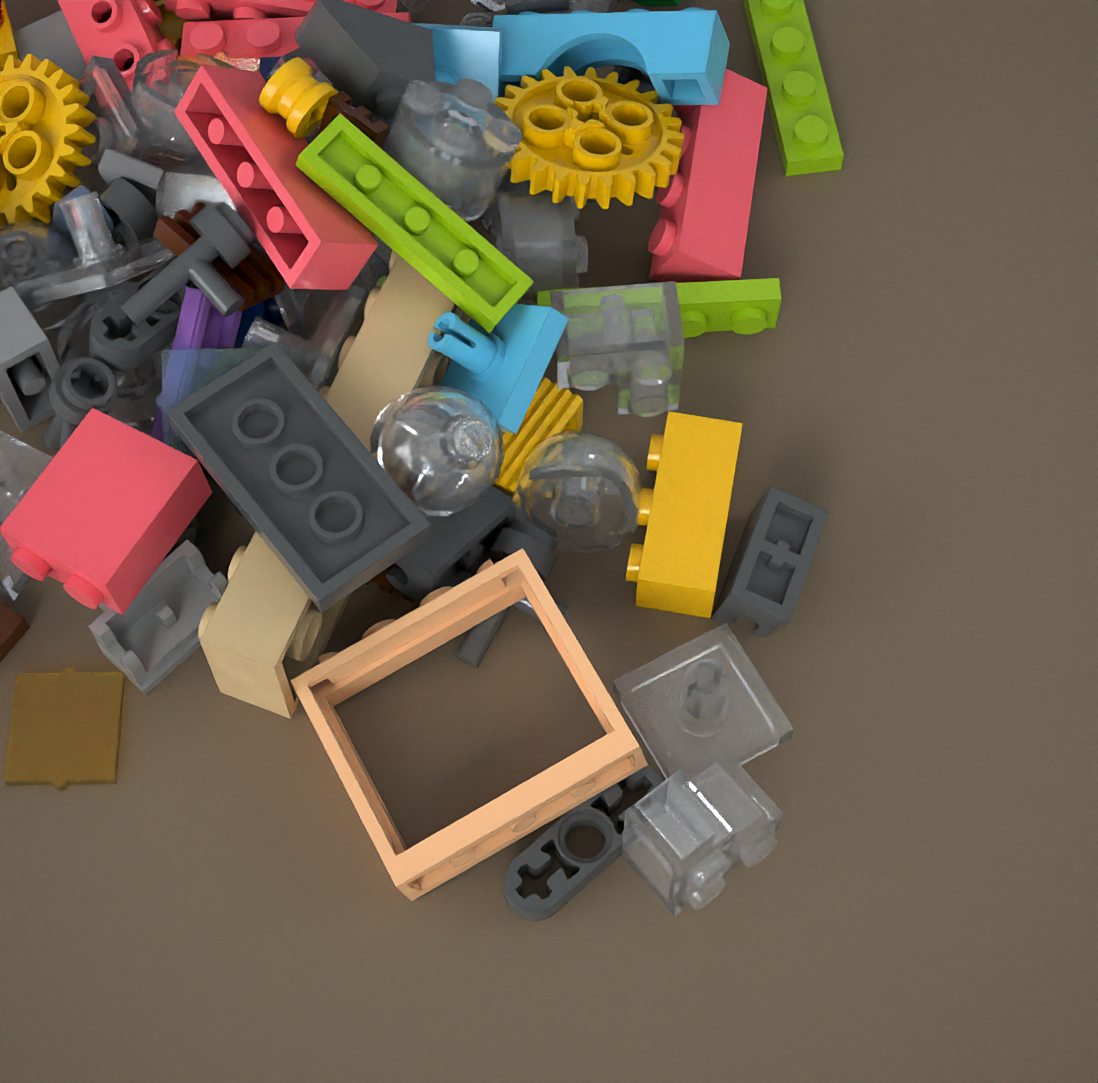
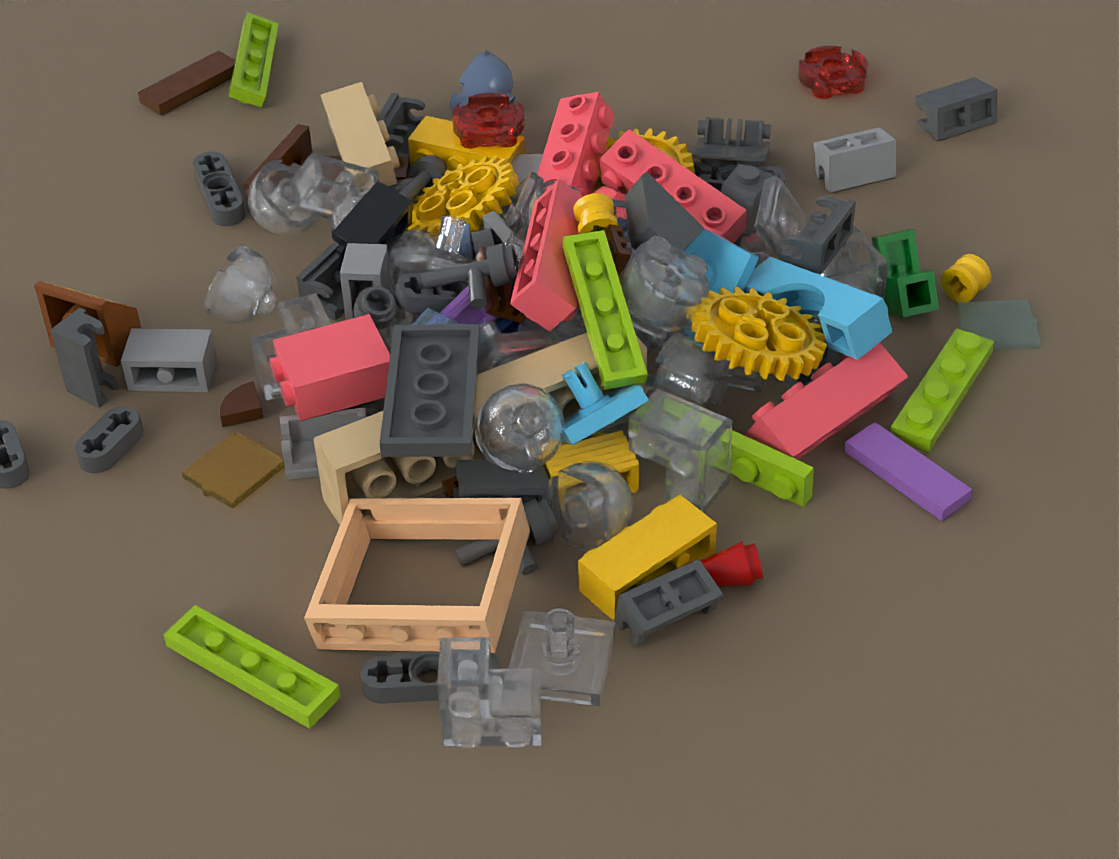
camera: 40 degrees right, 20 degrees down
none -> lime plate [163,605,341,729]
none -> red cone [701,541,763,587]
none -> medium lavender tile [844,422,973,521]

